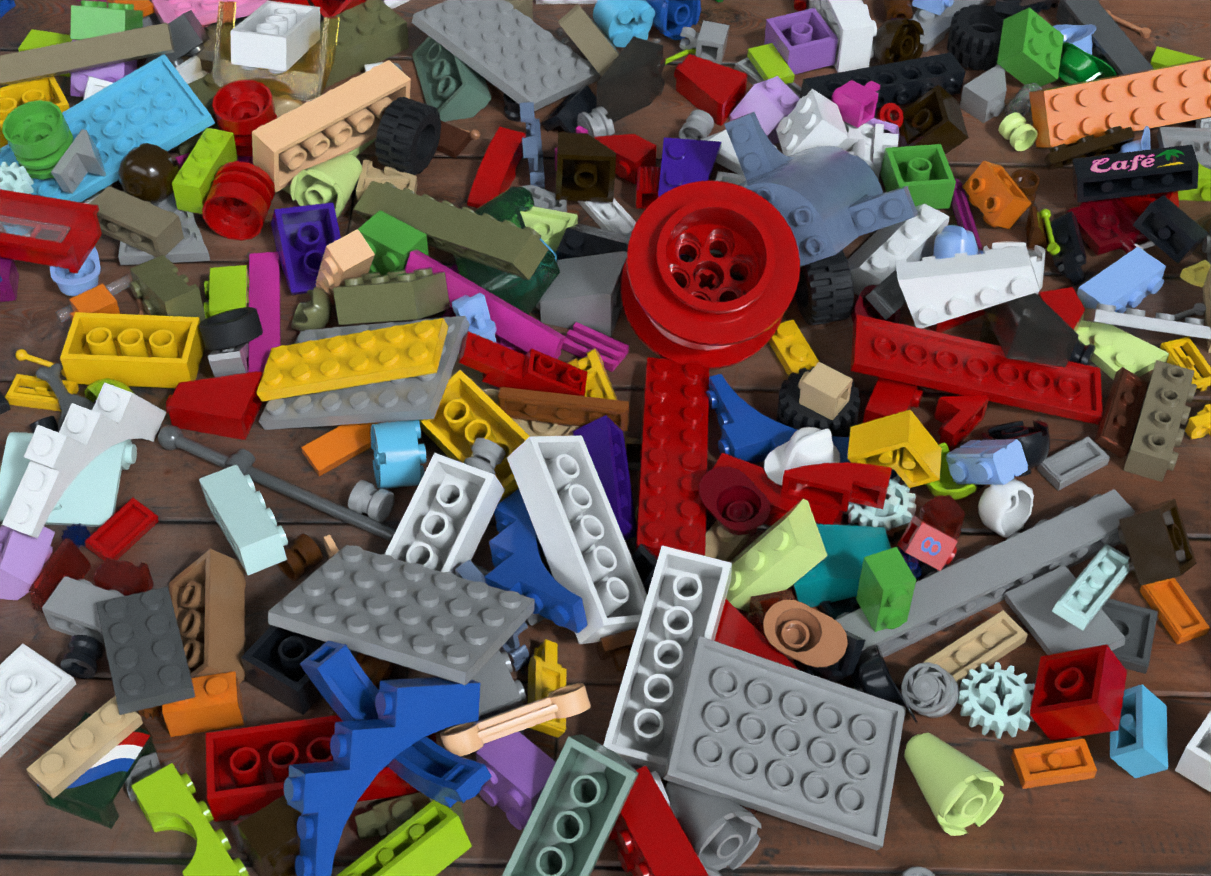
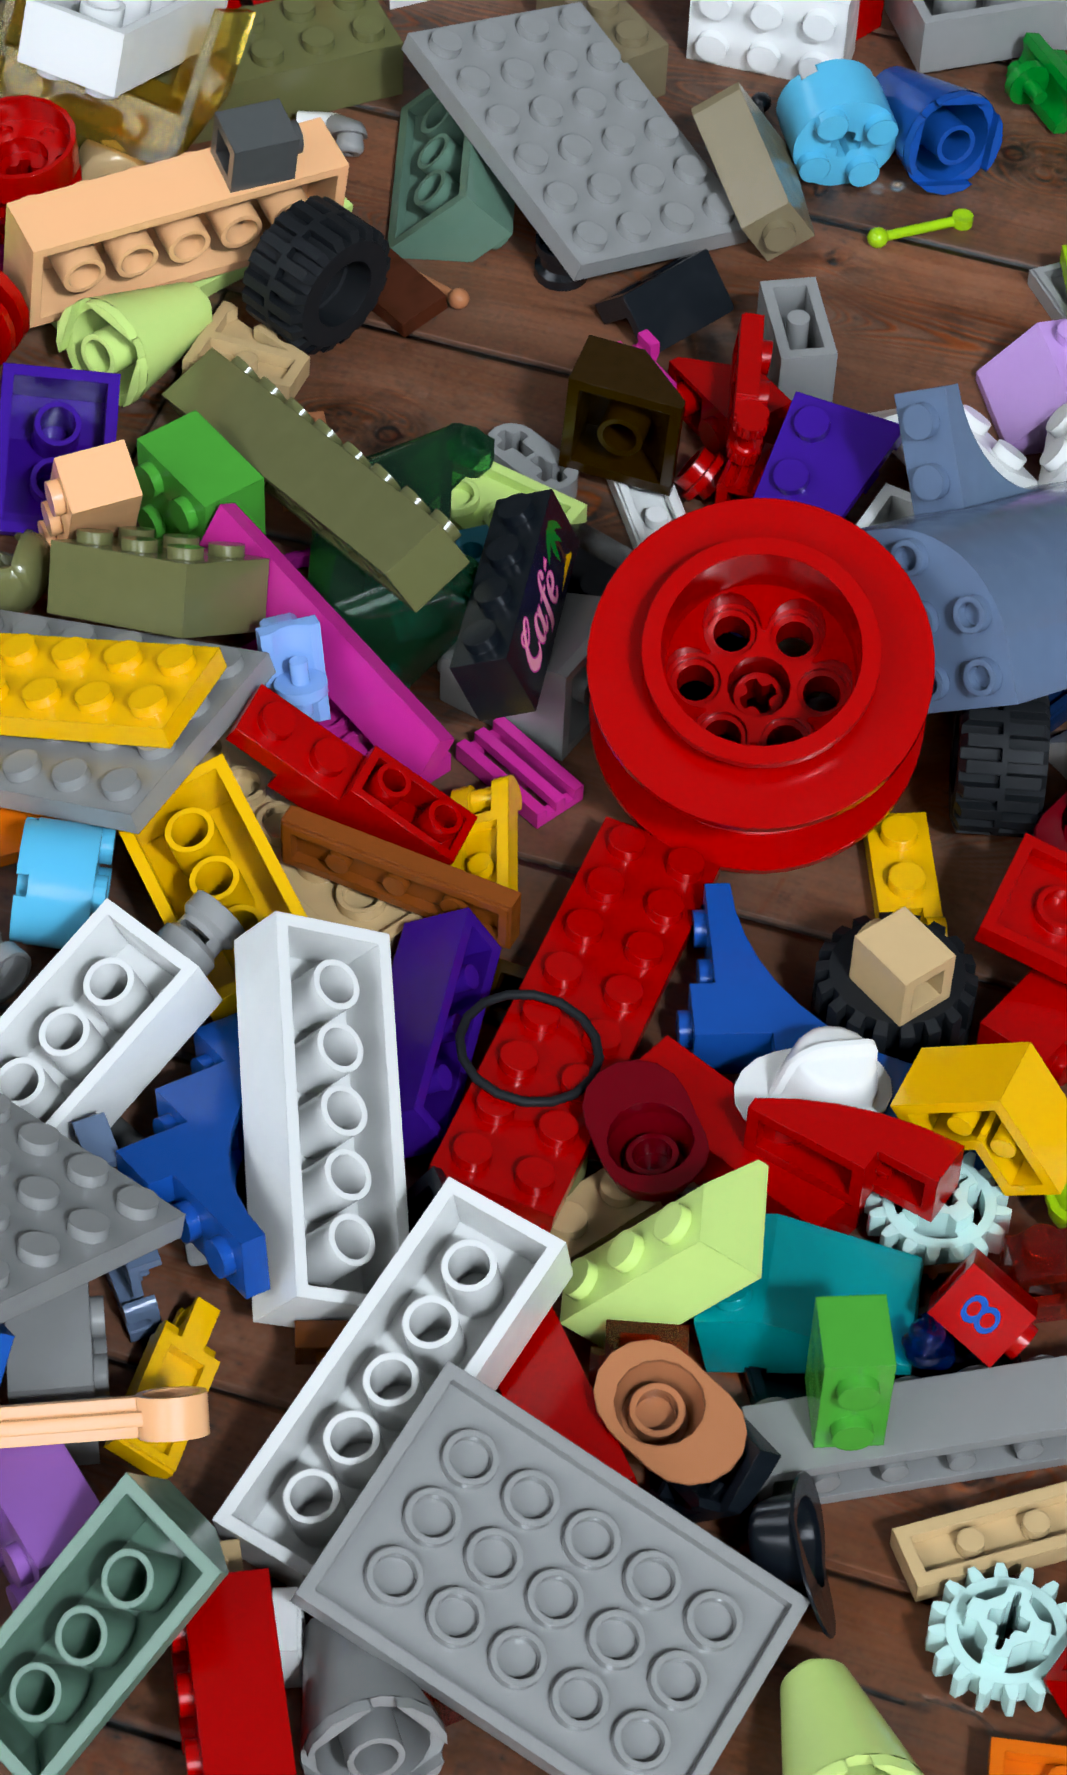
camera: 15 degrees right, 0 degrees up
red slope [467,127,526,211] -> none
sand blue piece [519,102,545,189] -> none
light grey wheel [577,106,615,137] -> none
clear smoke slope [597,37,666,123] -> none
red slope [674,54,747,126] -> none
light grey brick [679,20,729,65] -> none
light grey wheel [679,110,714,140] -> none
light grey wheel [901,662,959,718] -> none
none -> dark grey brick [211,98,304,193]
none -> black brick [450,489,580,721]
none -> black piece [455,990,604,1107]
none -> red plate [674,446,726,502]
none -> red hinge [726,312,773,467]
none -> light grey brick [757,277,838,402]

